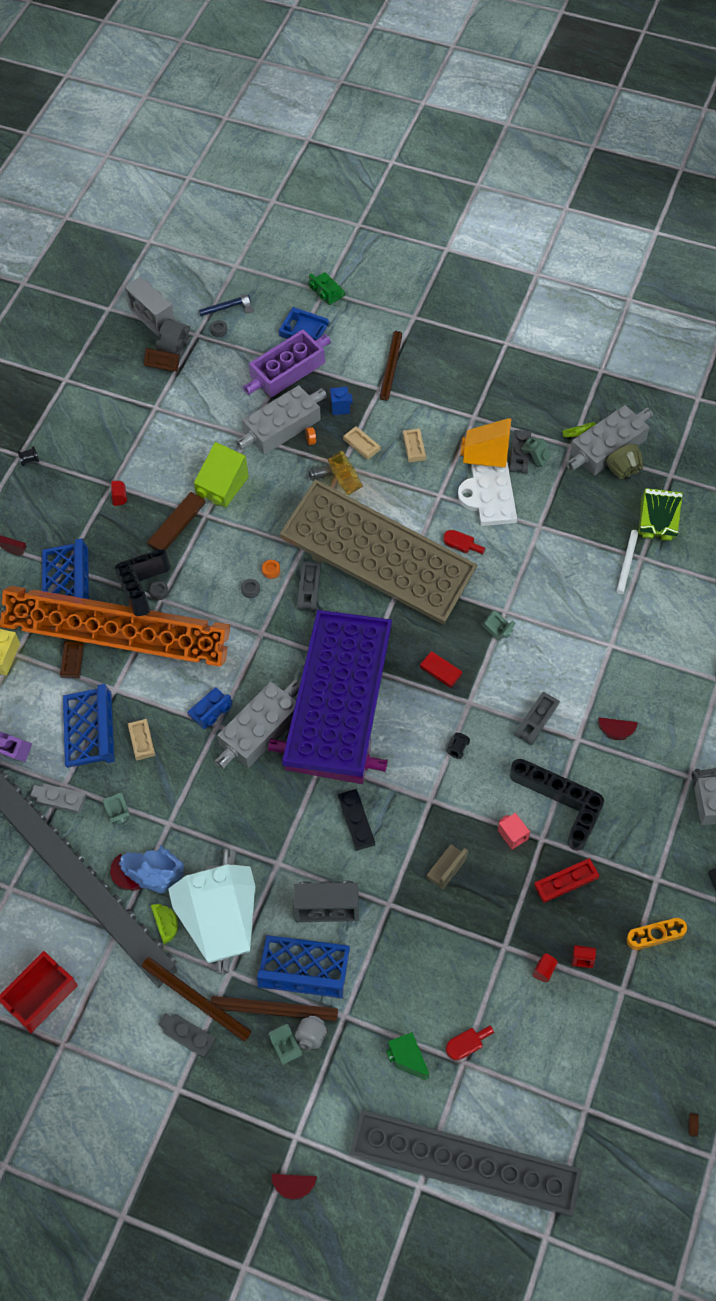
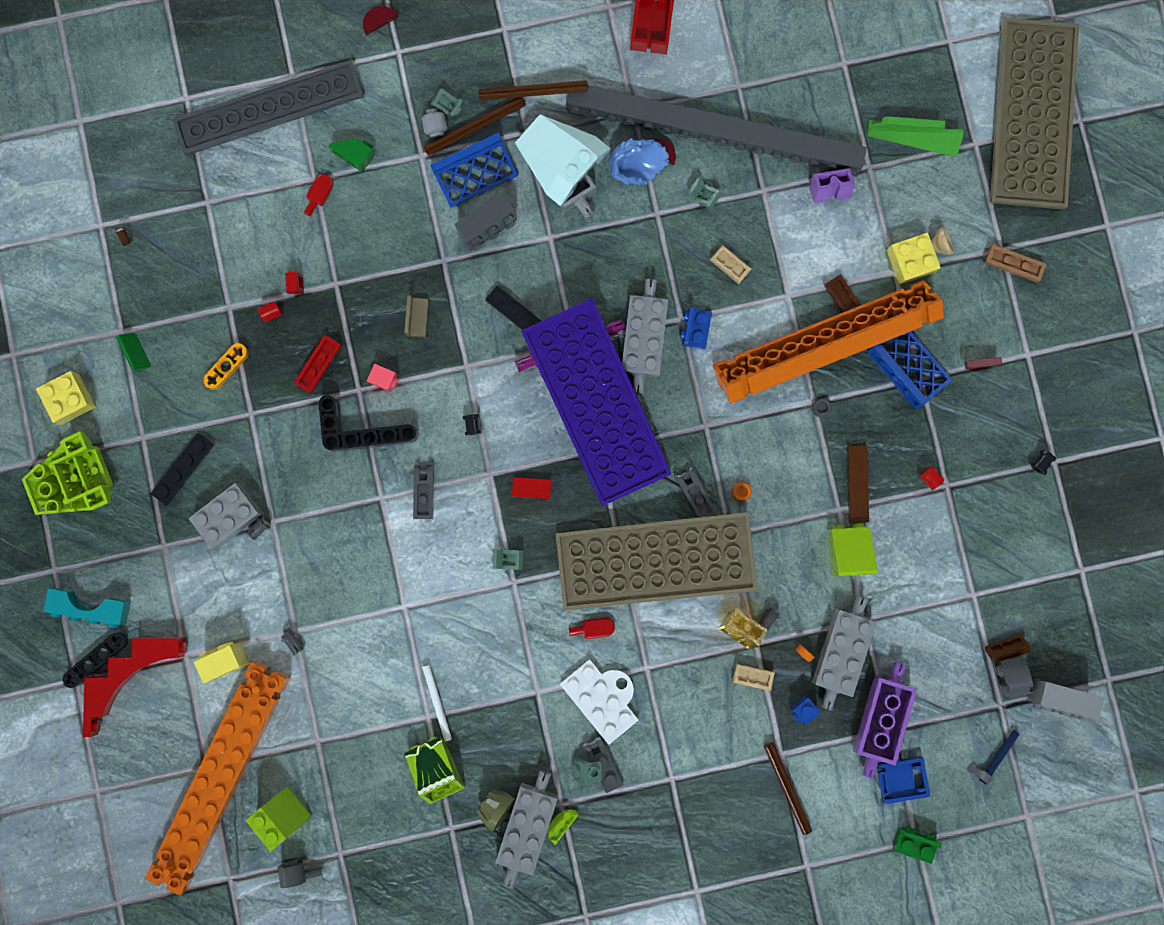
camera: 145 degrees right, 25 degrees up
light grey hinge [29,784,86,814] -> none
blue fence [63,684,115,768] -> none
black beam [115,549,171,616] -> none
lime tile [151,904,179,945] -> none
dark grey hinge [158,1013,217,1059] -> none
dark grey tile [210,320,228,337] -> none
dark grey tile [241,579,260,598] -> none
tan plate [403,428,426,463] -> none
light orange slope [460,418,511,467] -> none
dark red tile [598,717,638,740] -> none

